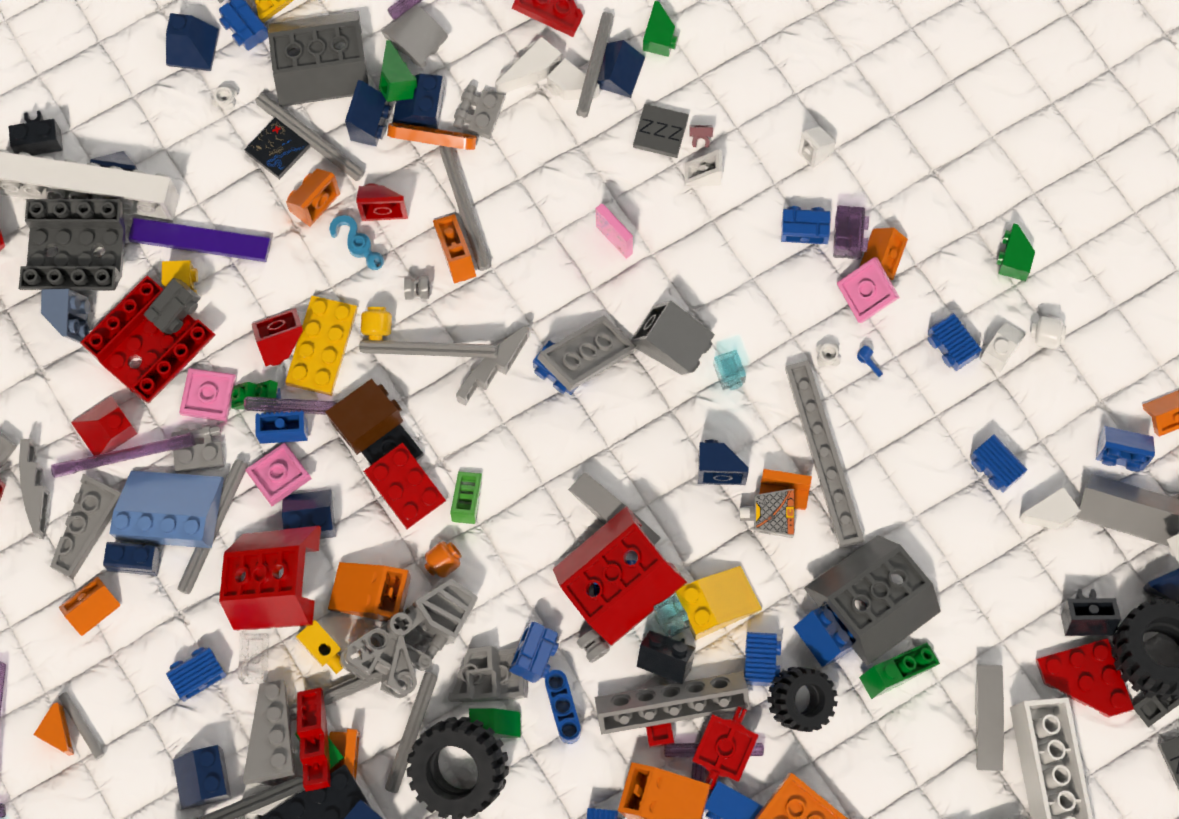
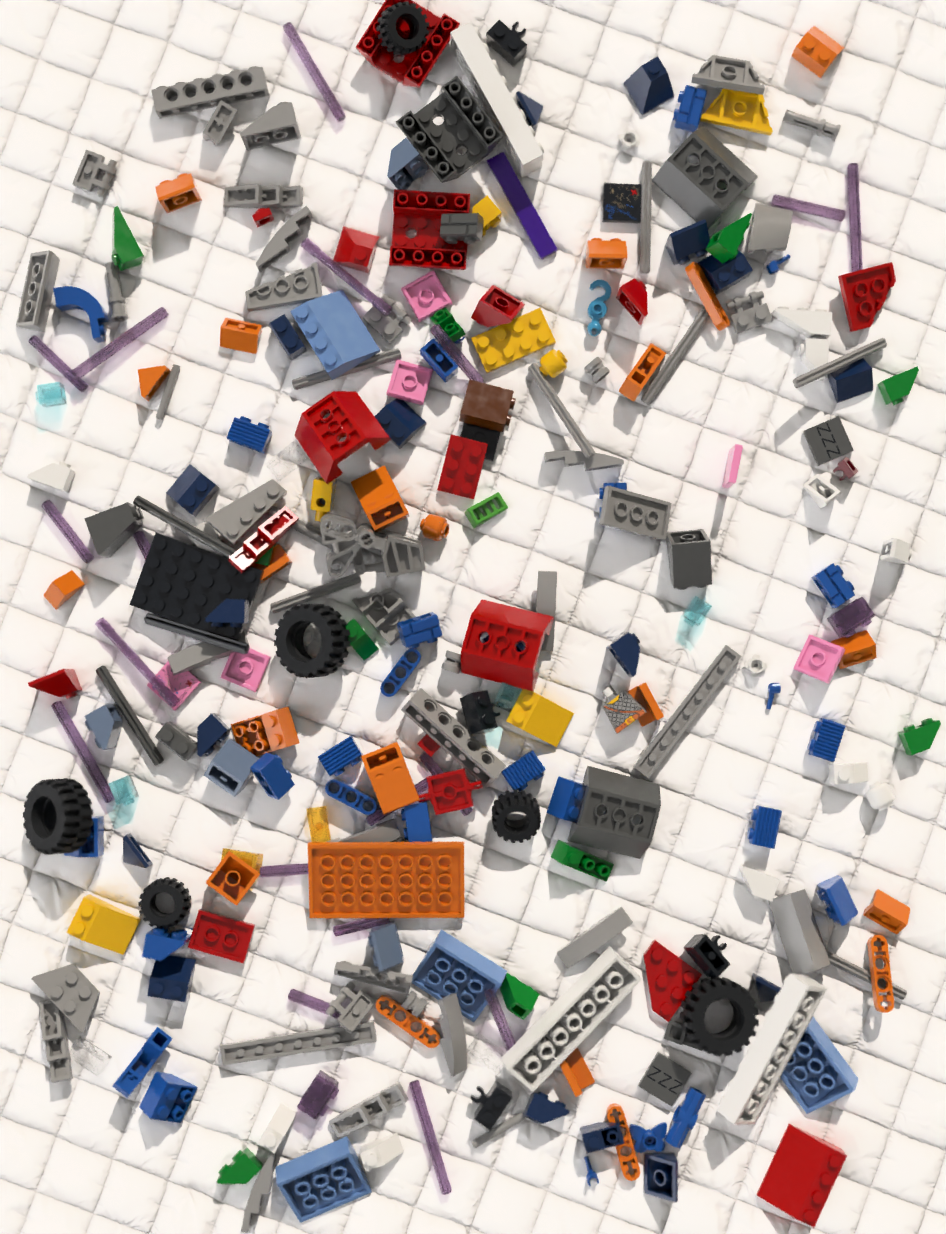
camera: 50 degrees right, 15 degrees up
none -> blue hand [767,254,790,275]

